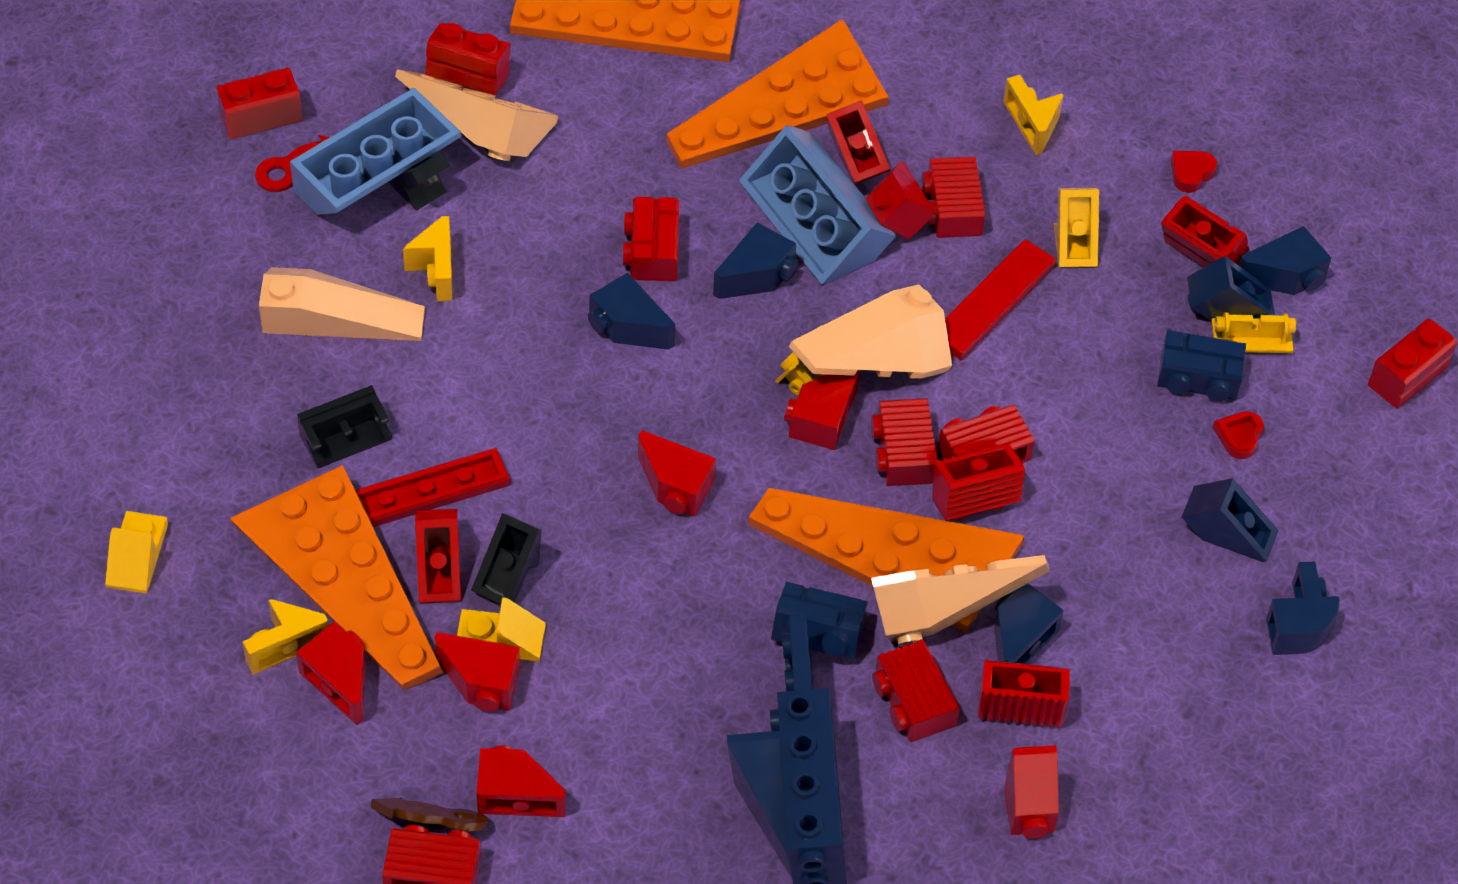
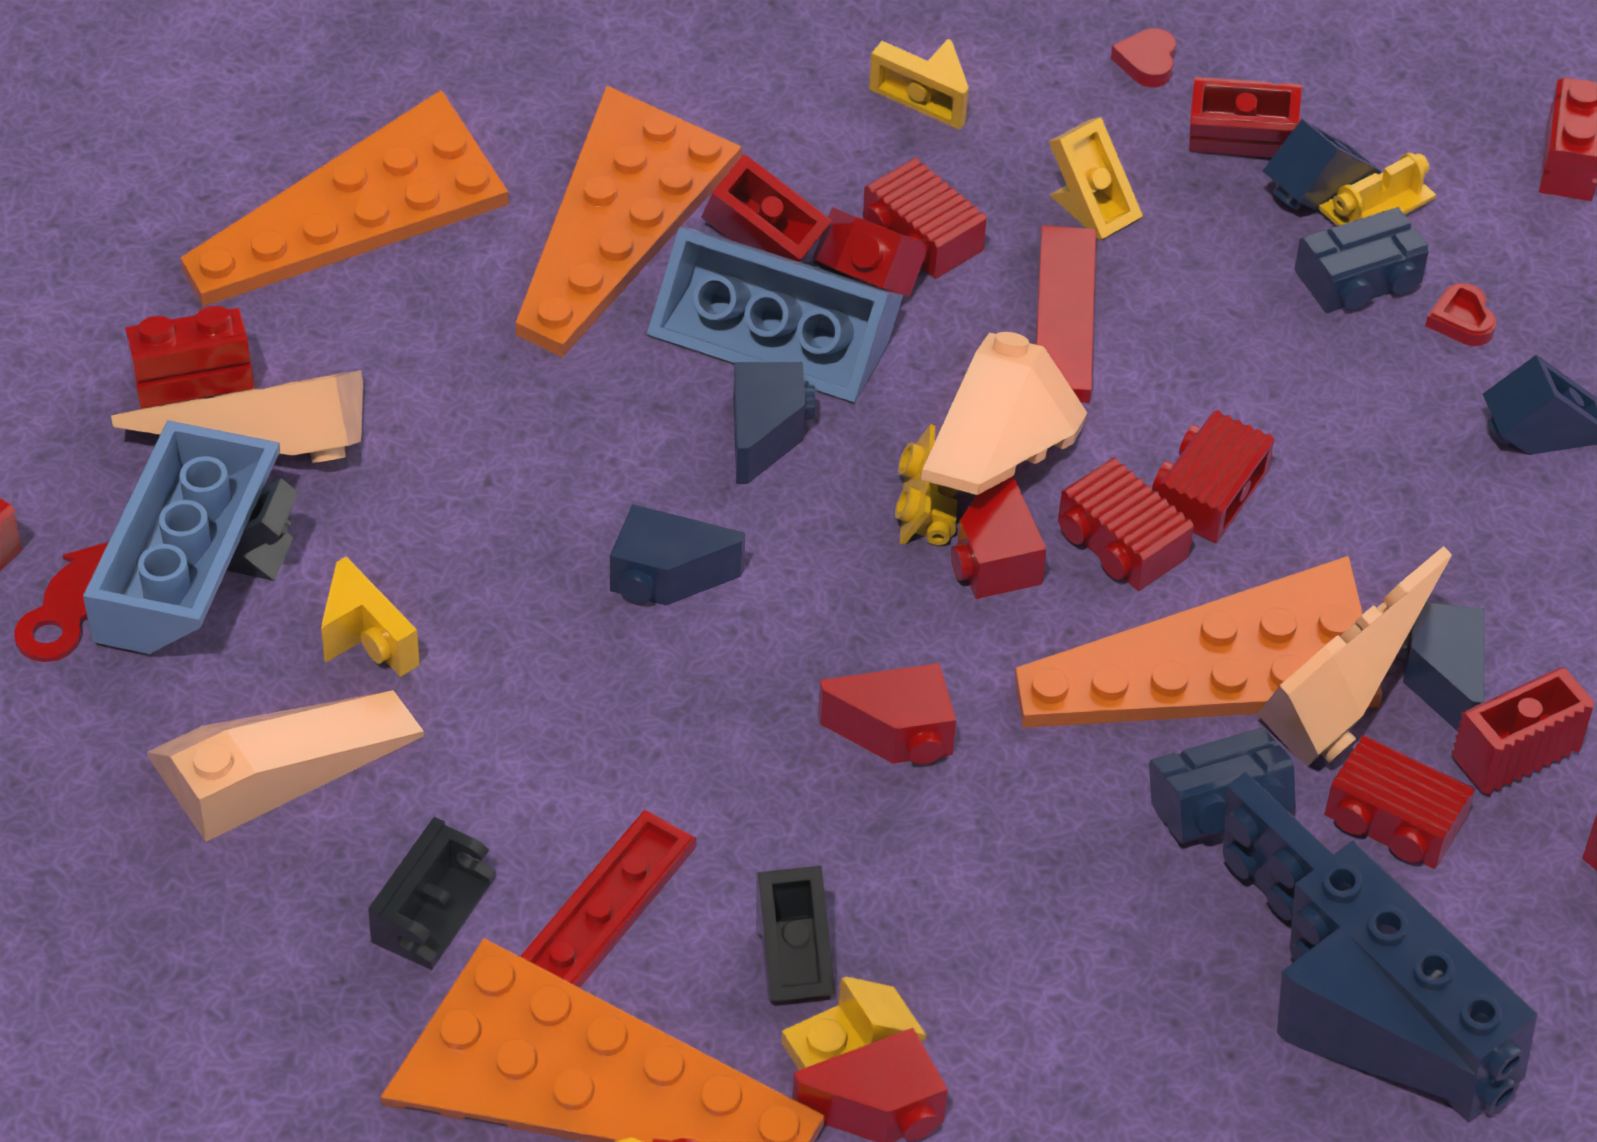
camera: 35 degrees left, 5 degrees down
red slope [415,509,461,603] -> none
red brick [623,196,680,281] -> none
red brick [932,443,1025,520] -> none
dark blue slope [1238,226,1332,295] -> none

